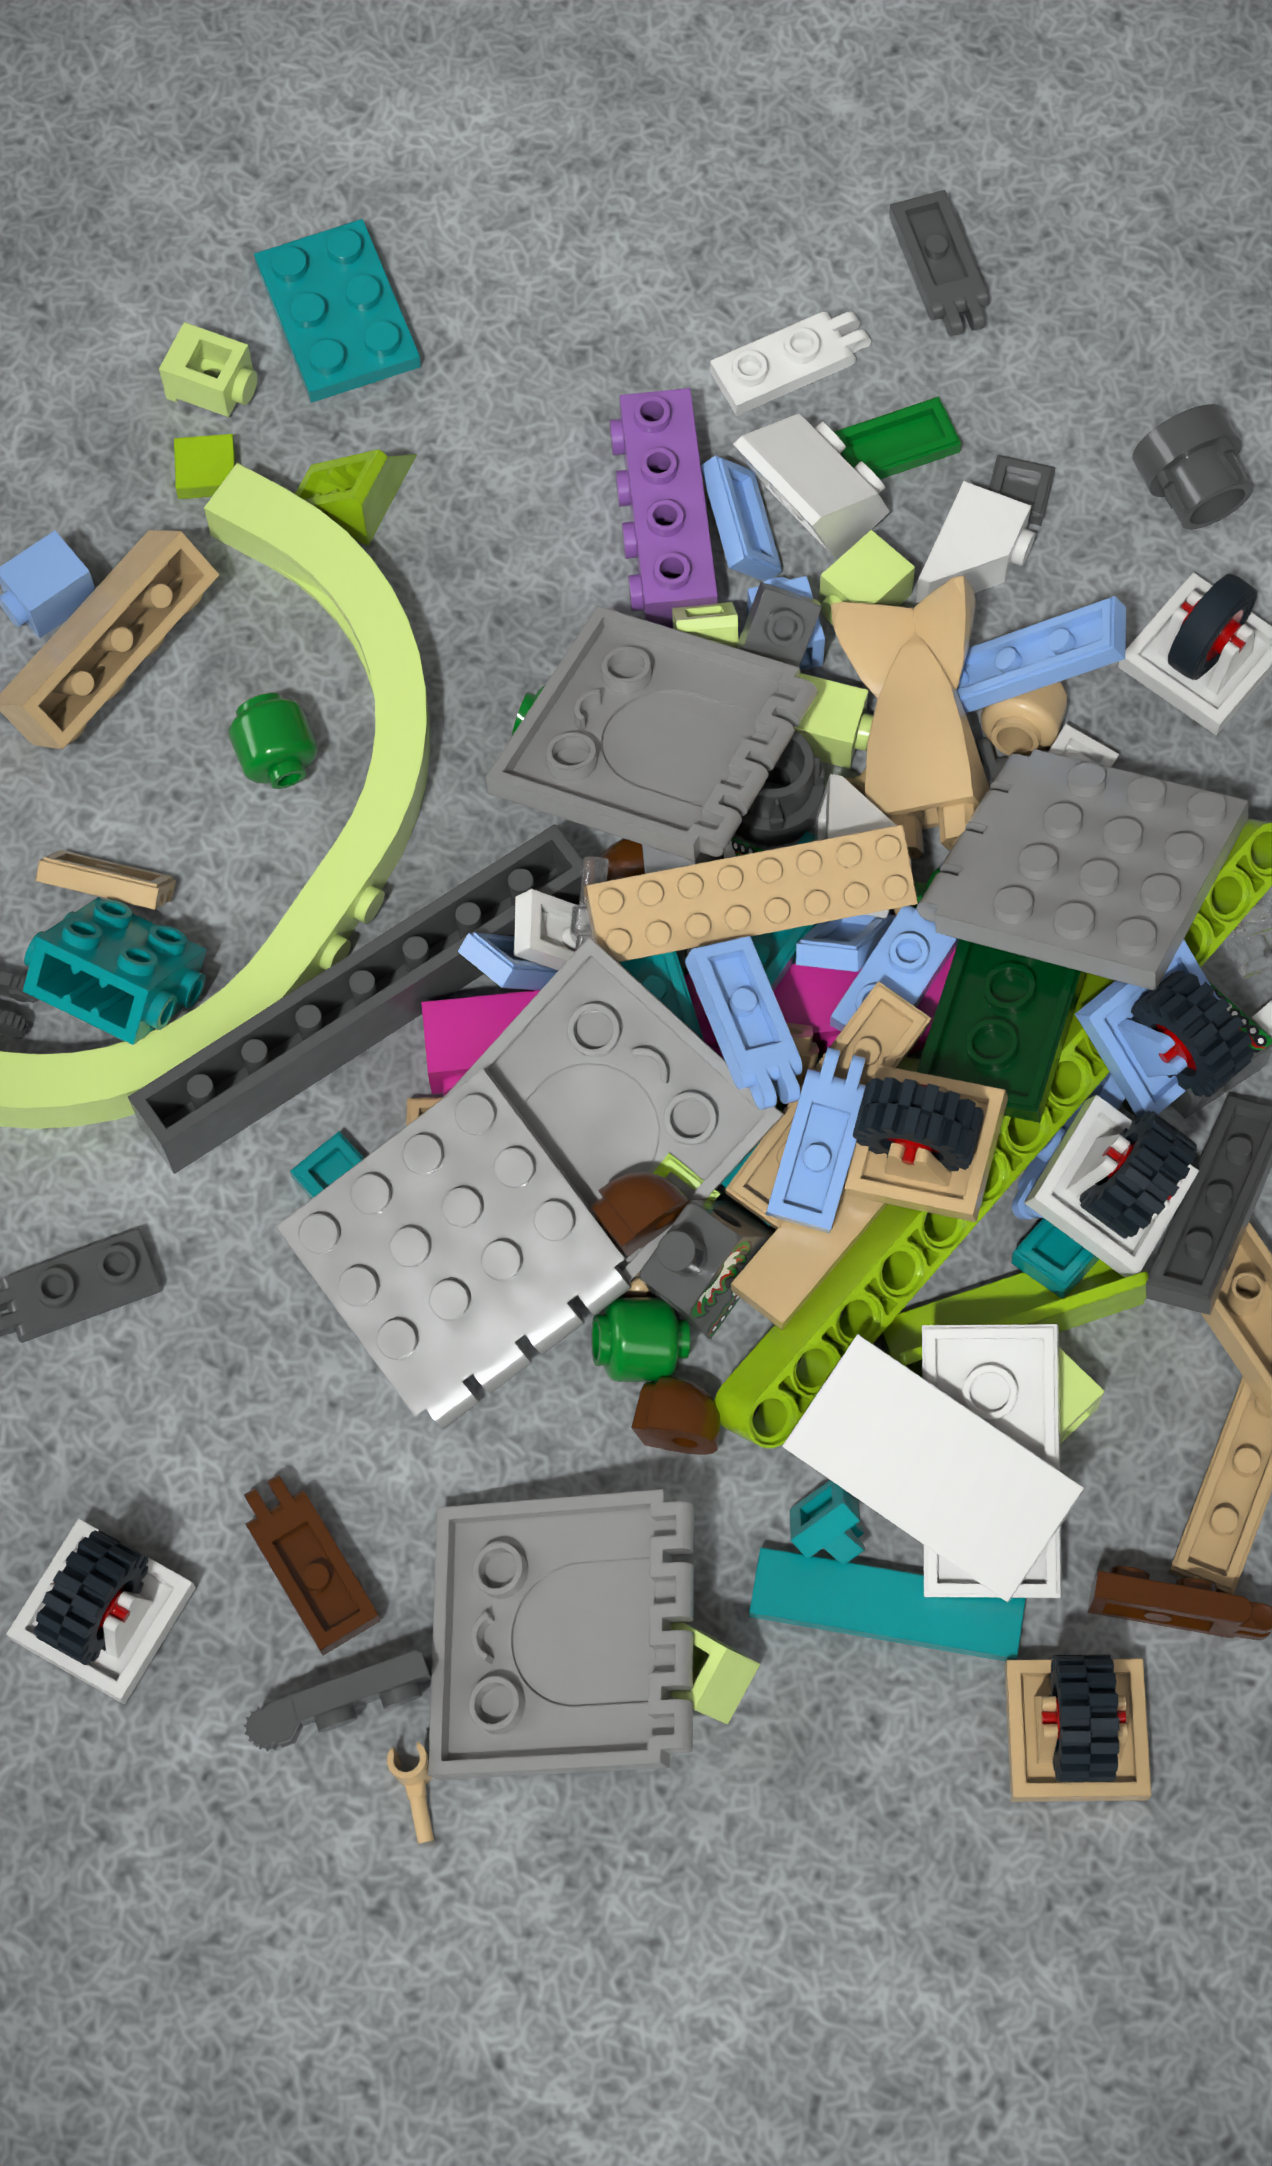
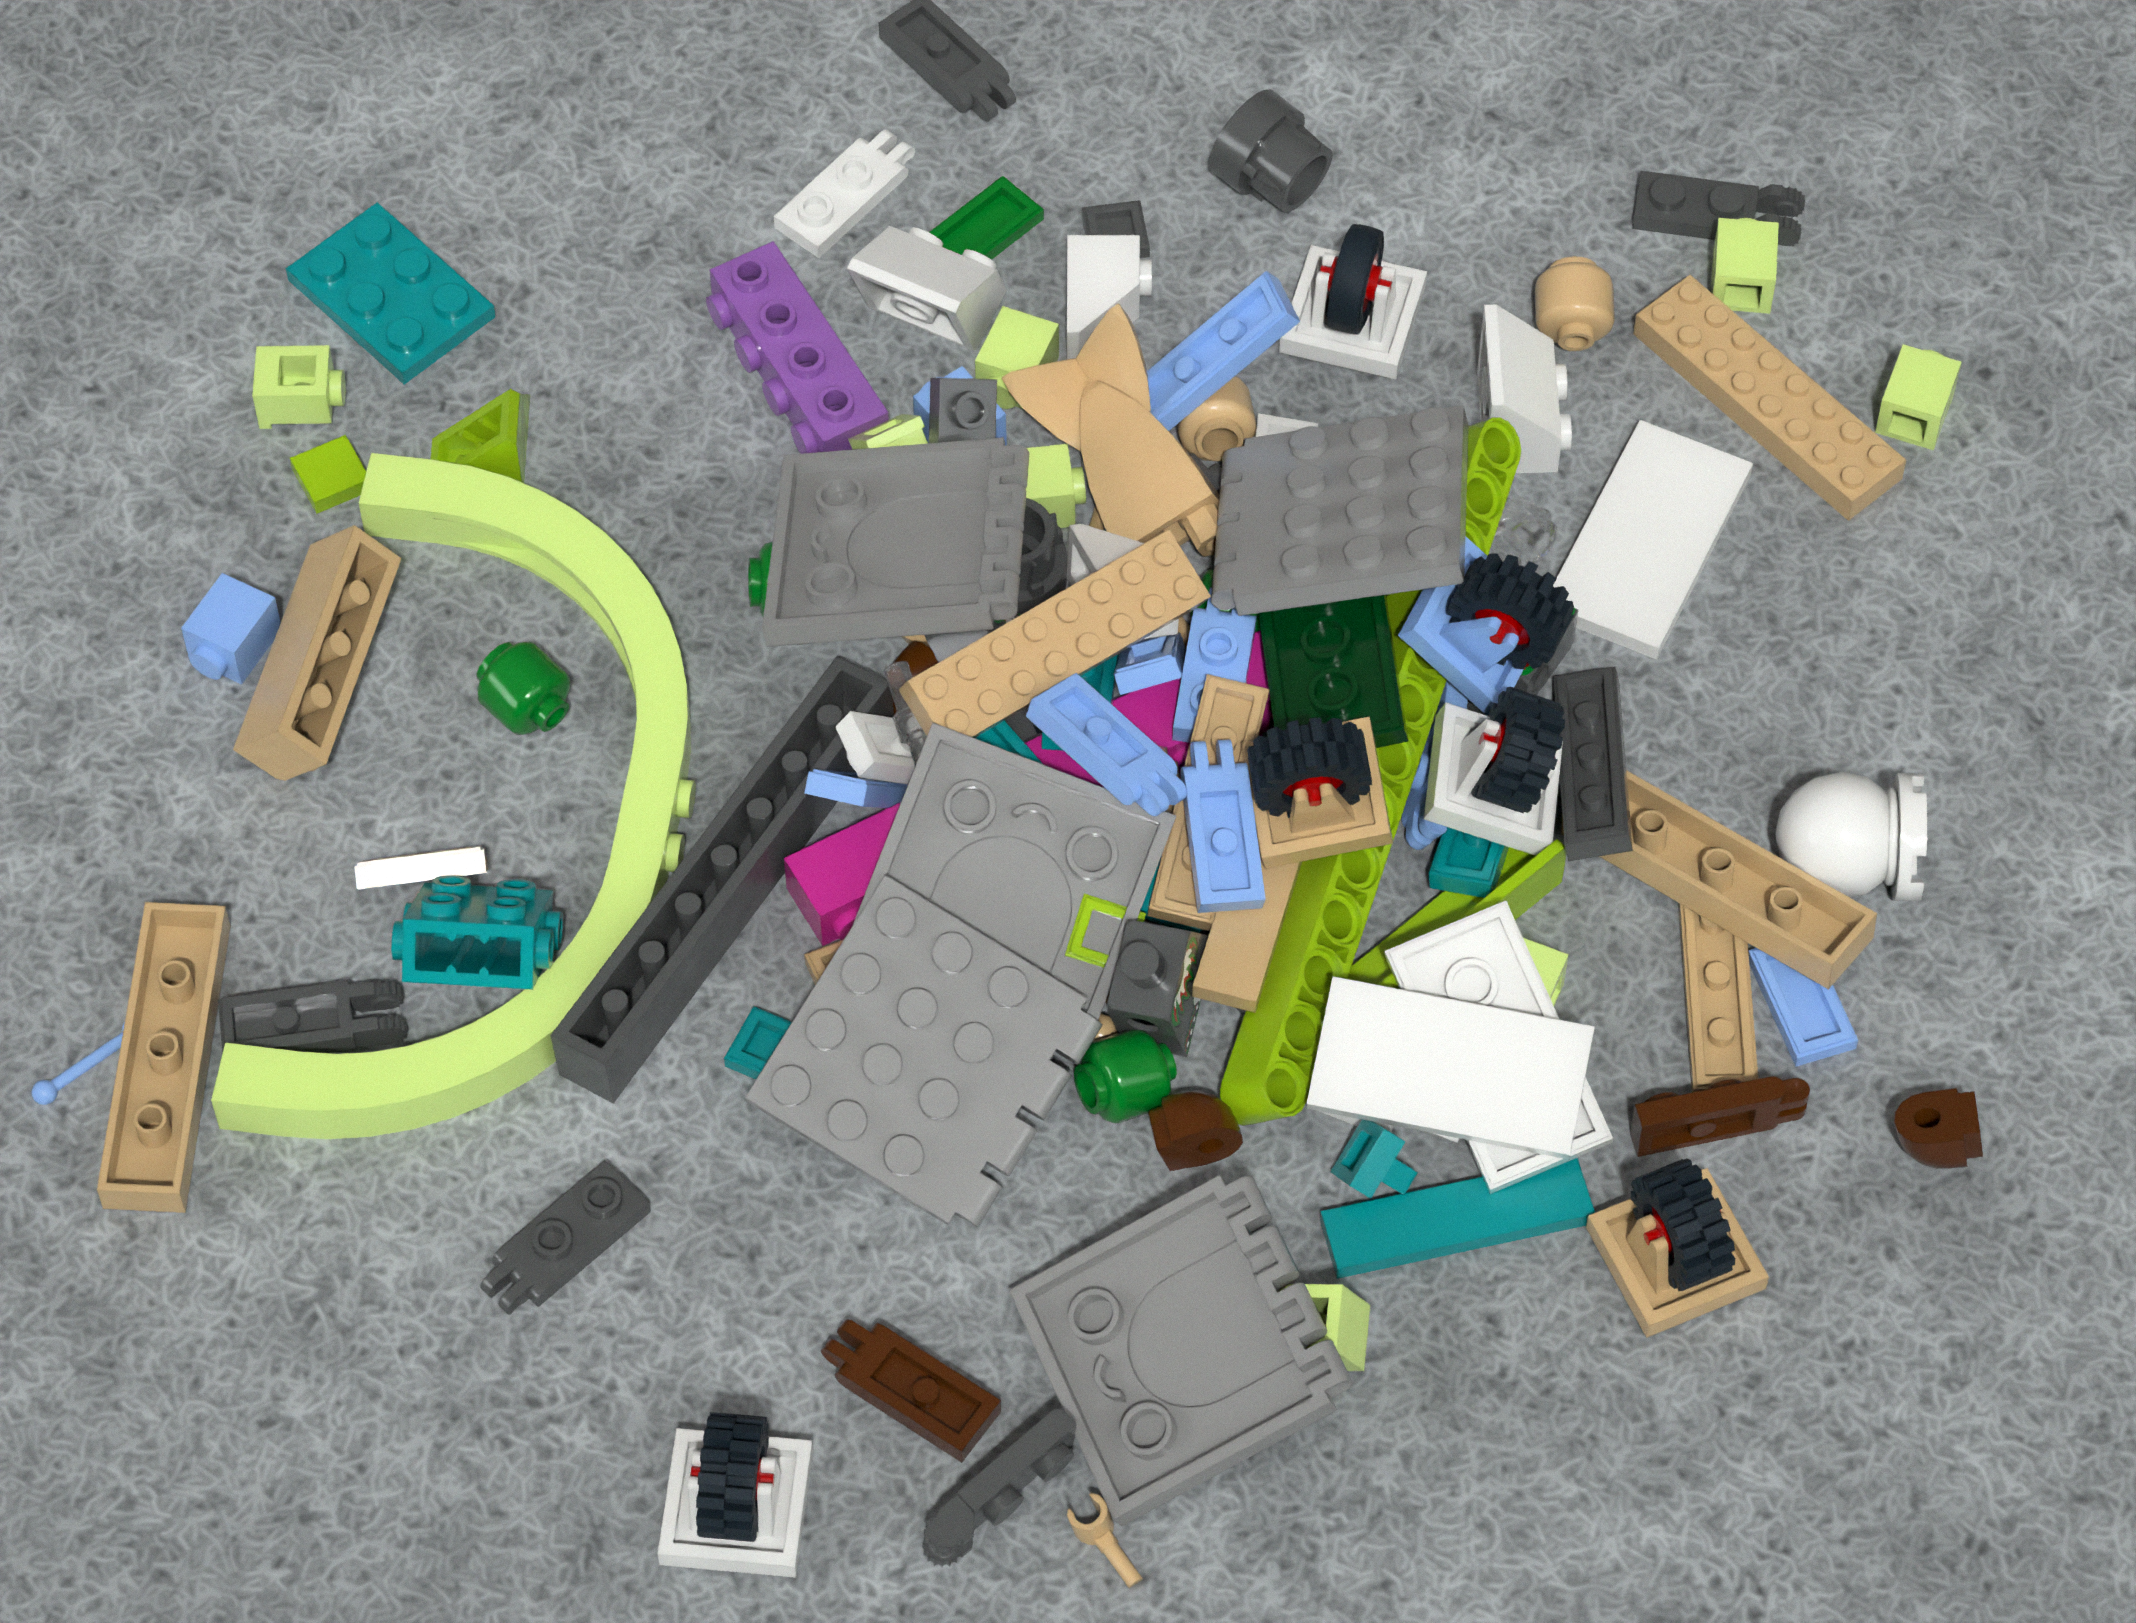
camera: 25 degrees left, 10 degrees down
reddish brown piece [590,1171,691,1258] -> none
light blue tile [701,455,782,581] -> none

